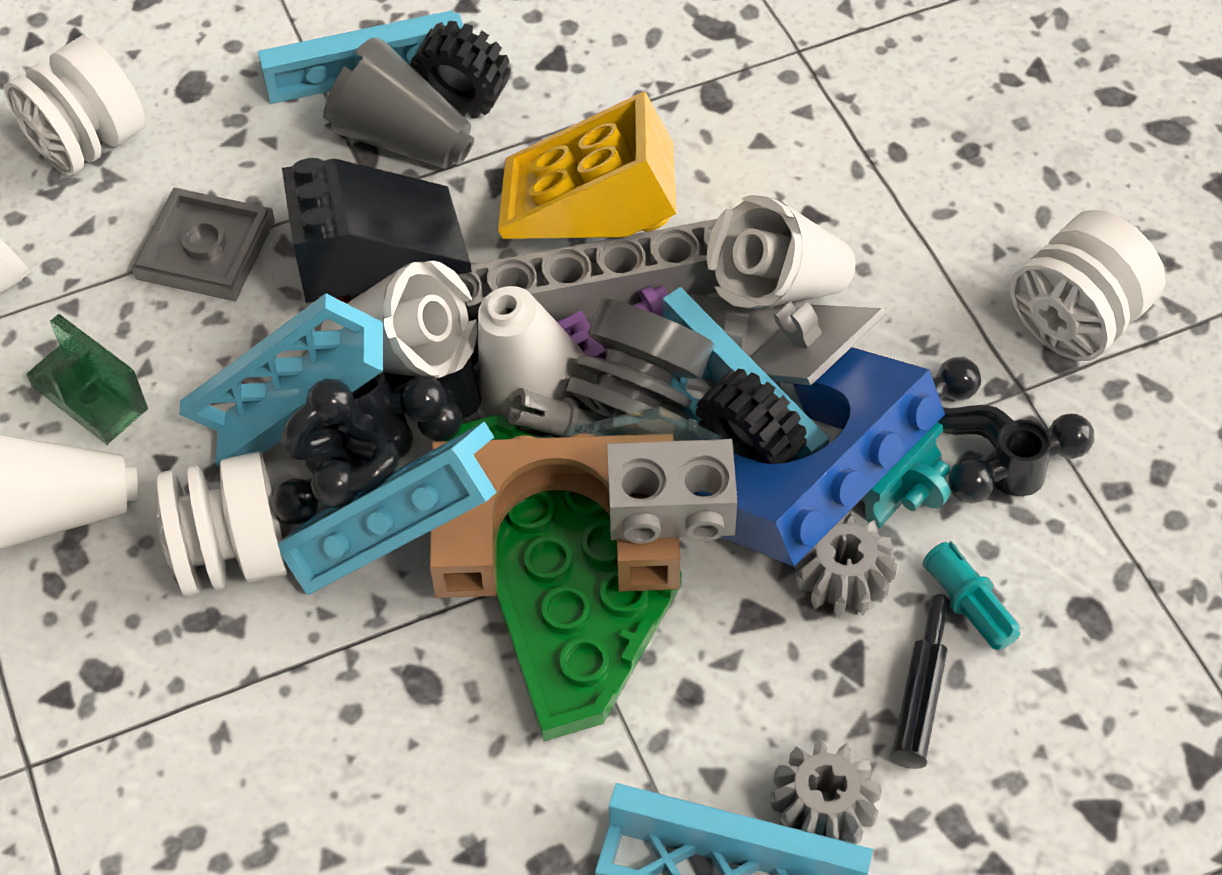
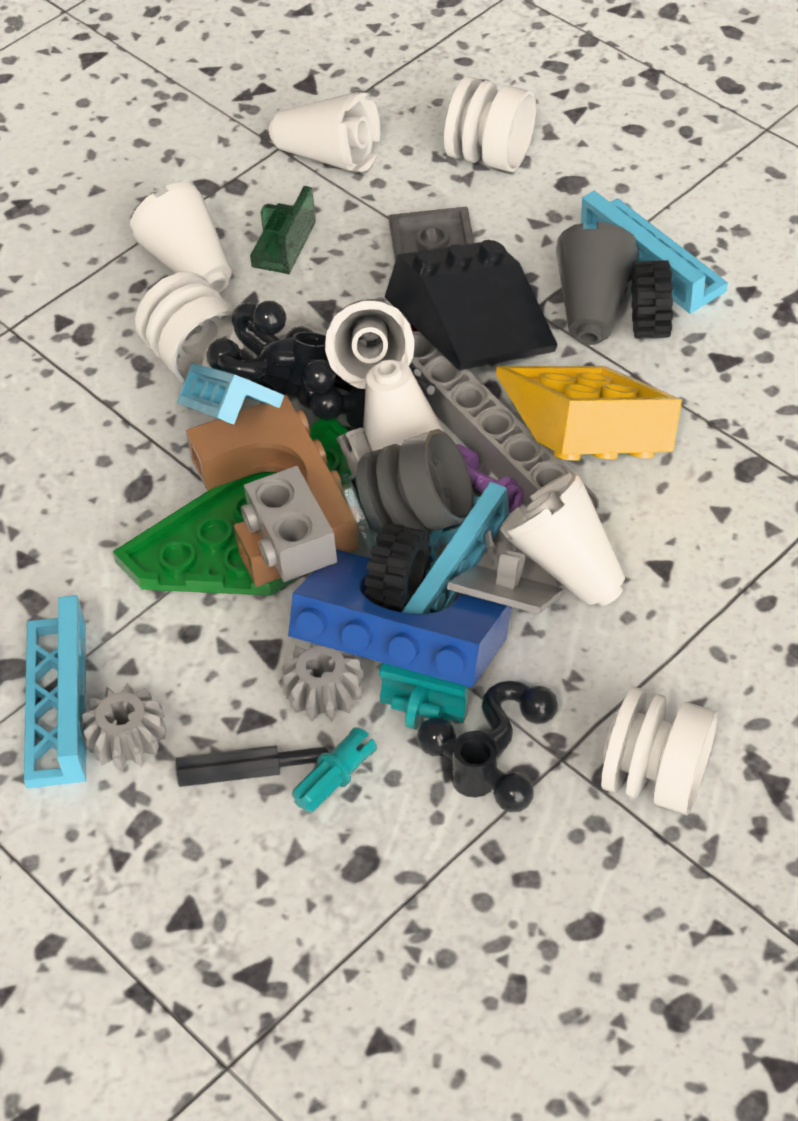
camera: 70 degrees right, 5 degrees down
medium azure fence [179,294,383,467] -> none

